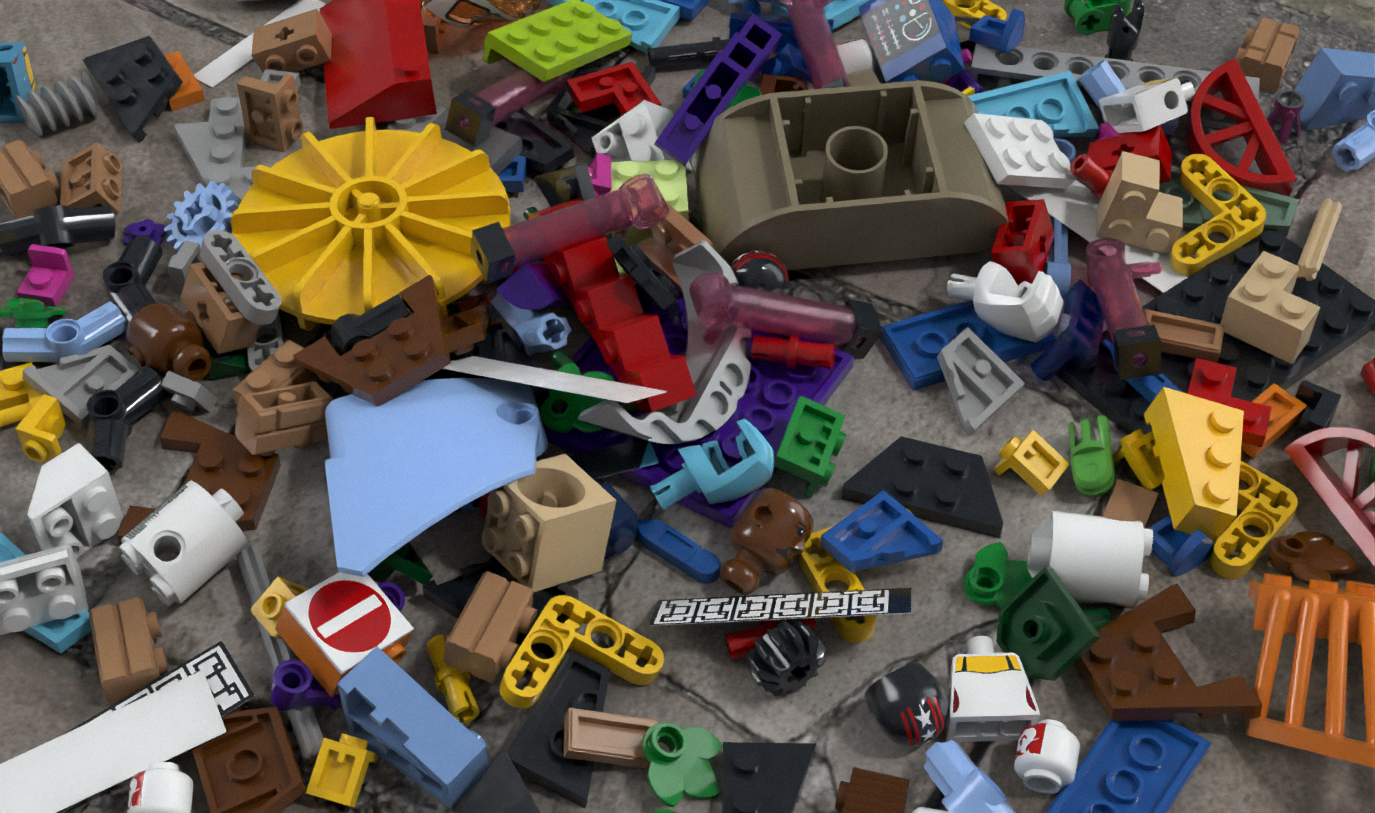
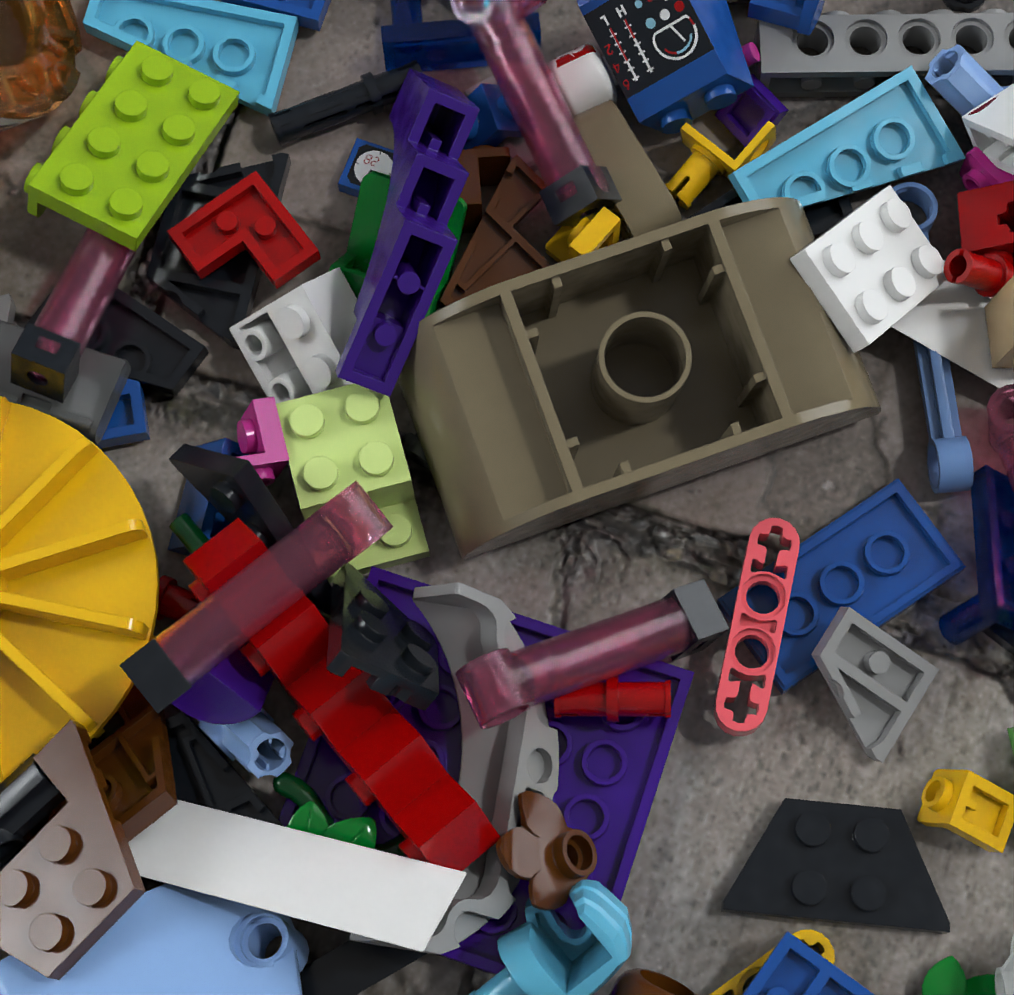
camera: 10 degrees left, 25 degrees up
medium nougat bracket [637,201,713,292] -> none
black helmet [730,251,789,323] -> none
green bracket [774,395,846,498] -> none
white piece [947,261,1063,342] -> none
red brick [991,199,1054,285] -> none
none -> reddish brown plate [496,791,597,911]
none -> coral beam [714,518,800,736]

